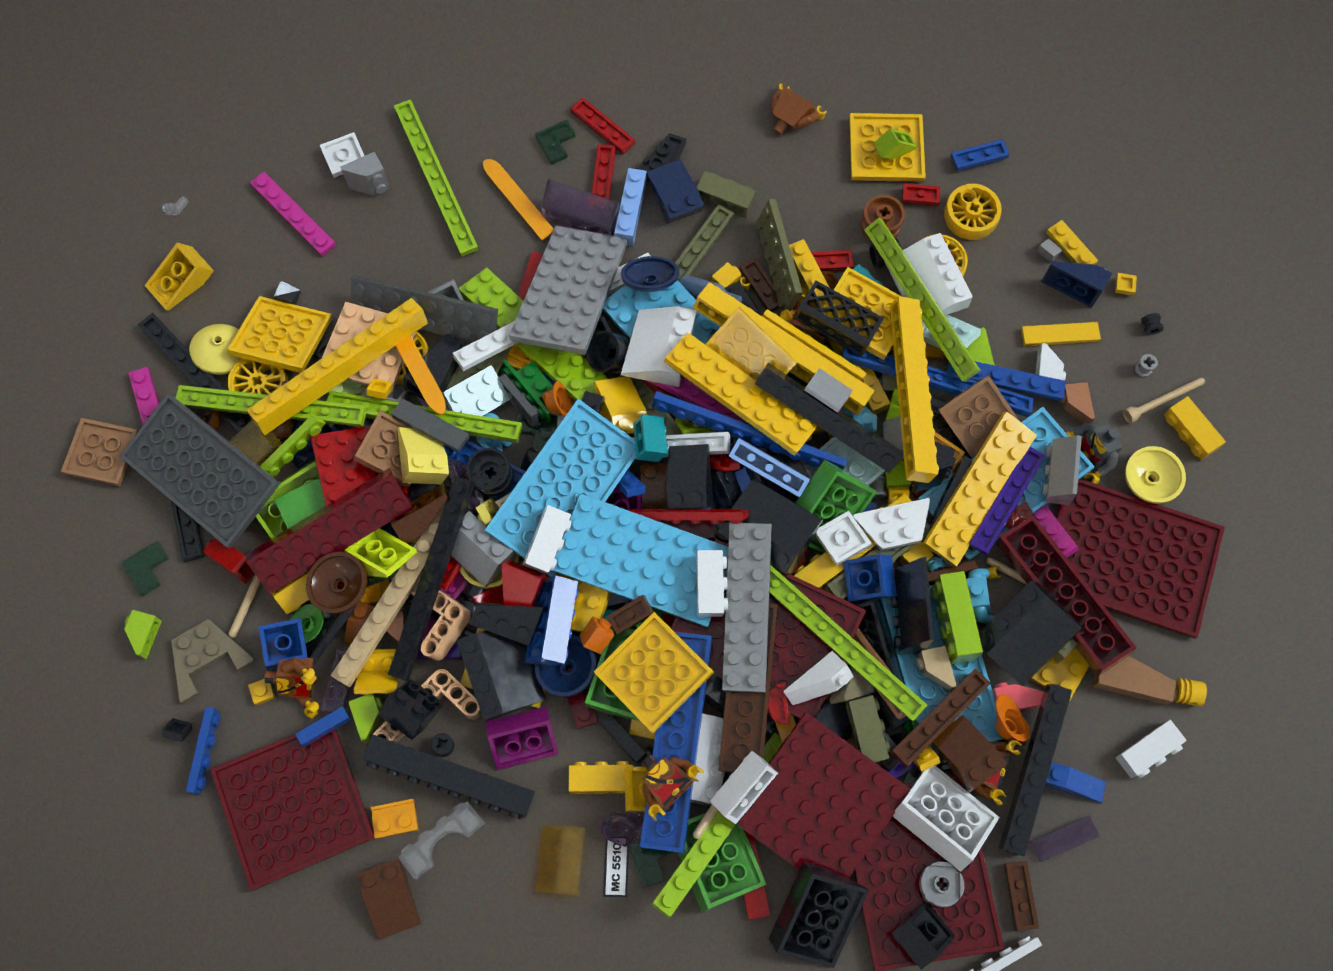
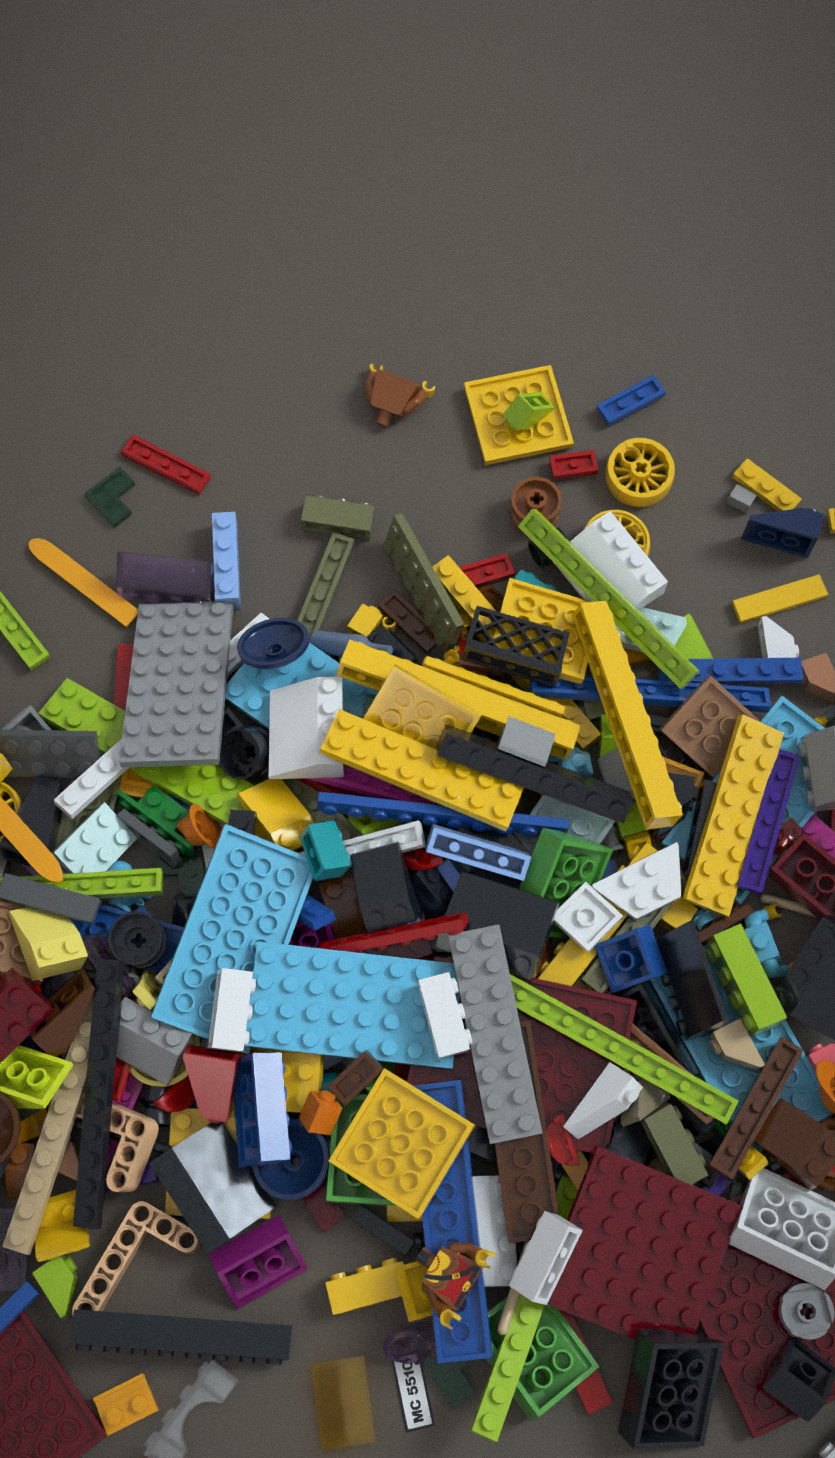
camera: 15 degrees left, 0 degrees up
black slope [379,679,444,740] -> none
black wheel [432,733,455,757] -> none
black wing [469,603,544,646] -> none
red tile [590,144,616,213] -> none
black wing [636,133,687,182] -> none
dark blue slope [647,159,704,224] -> none

